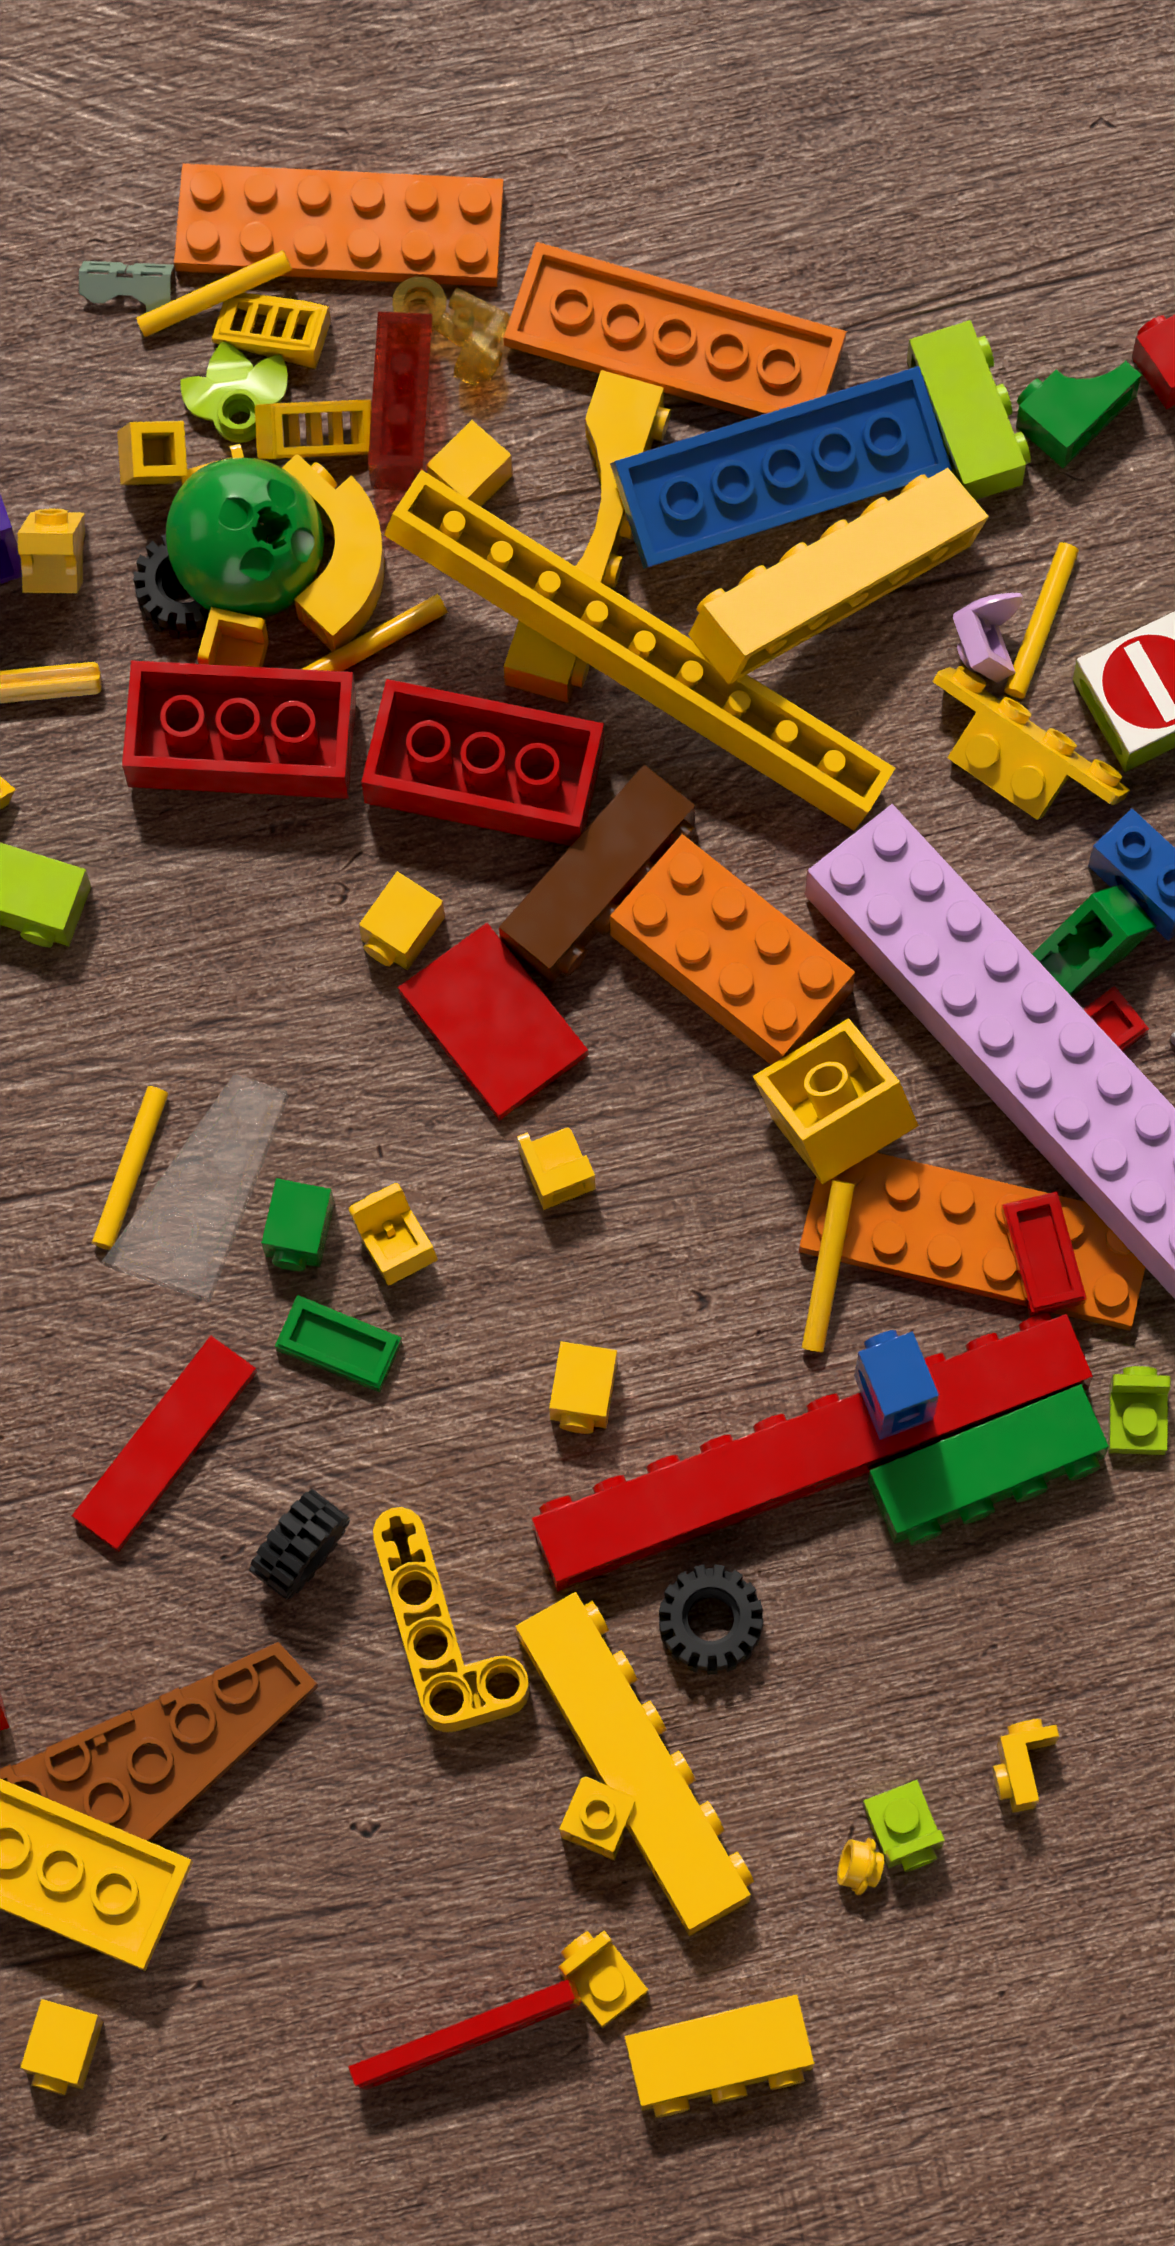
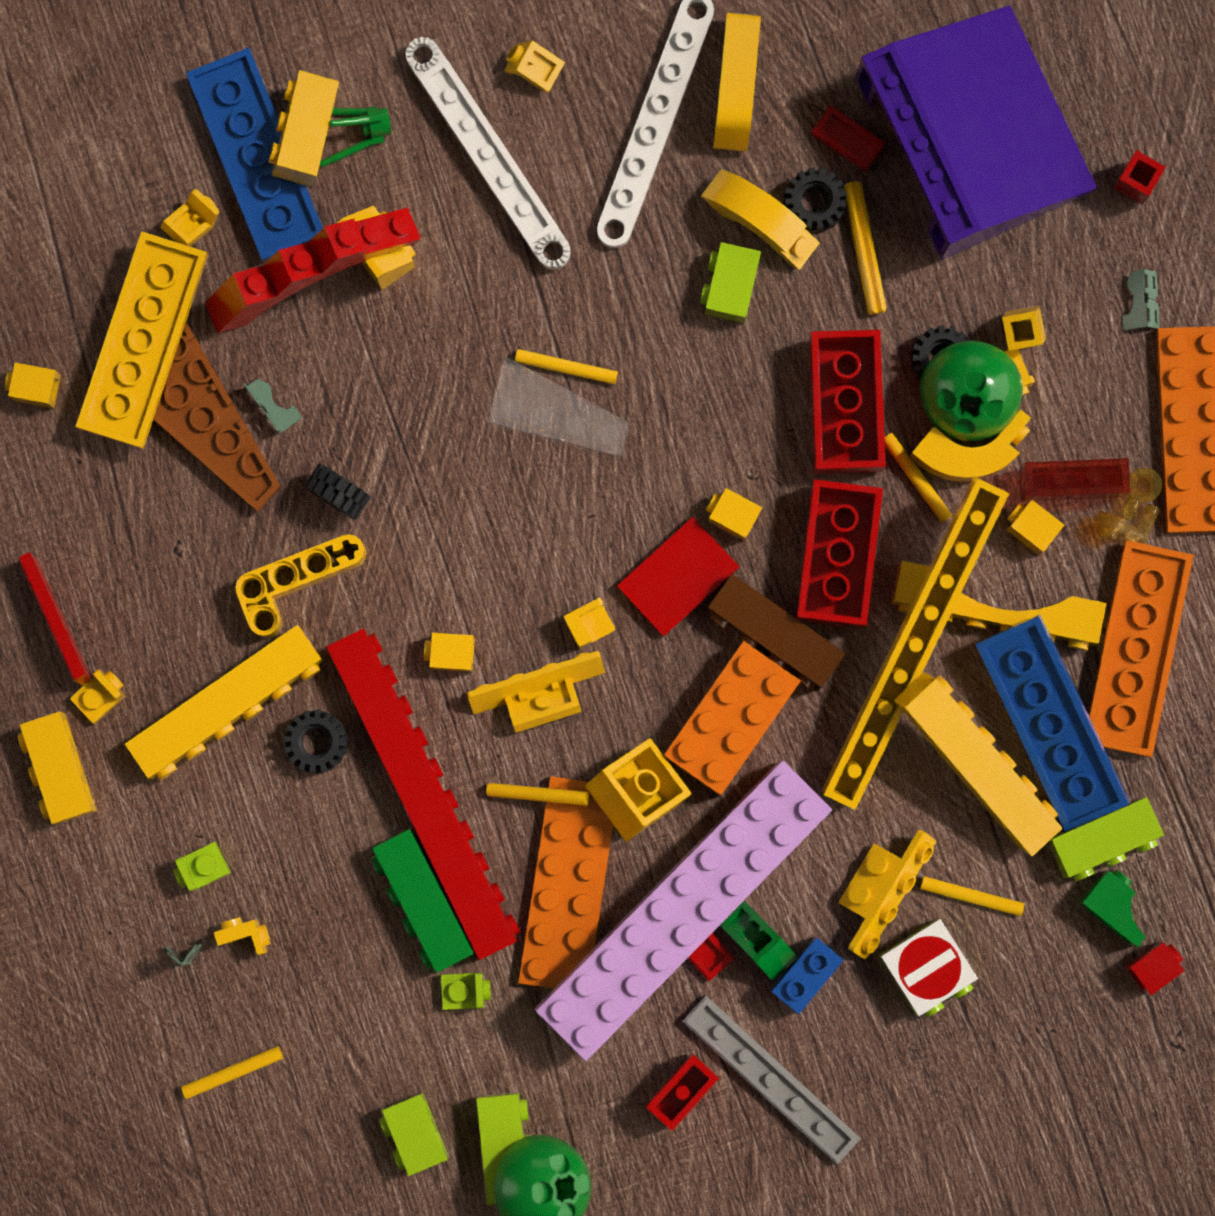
camera: 80 degrees right, 10 degrees up
yellow brick [18,509,85,593] -> none
red tile [72,1335,257,1553] -> none
yellow bar [136,250,292,337] -> none
lime plate [180,341,288,443] -> none
panel [197,607,269,667] -> none
yellow slope [212,292,331,369] -> none
yellow slope [255,399,373,459] -> none
green brick [261,1178,335,1271] -> none
green tile [275,1295,402,1393] -> none
yellow bracket [349,1183,438,1286] -> none
yellow bracket [559,1777,635,1860] -> none
yellow plate [837,1838,884,1895] -> none
blue brick [854,1330,939,1440] -> none
lavender plate [953,593,1023,683] -> none
red tile [1001,1191,1087,1317] -> none
none -> sand green piece [165,944,204,966]
none -> sand green piece [243,379,302,434]
none -> yellow bracket [467,651,605,733]

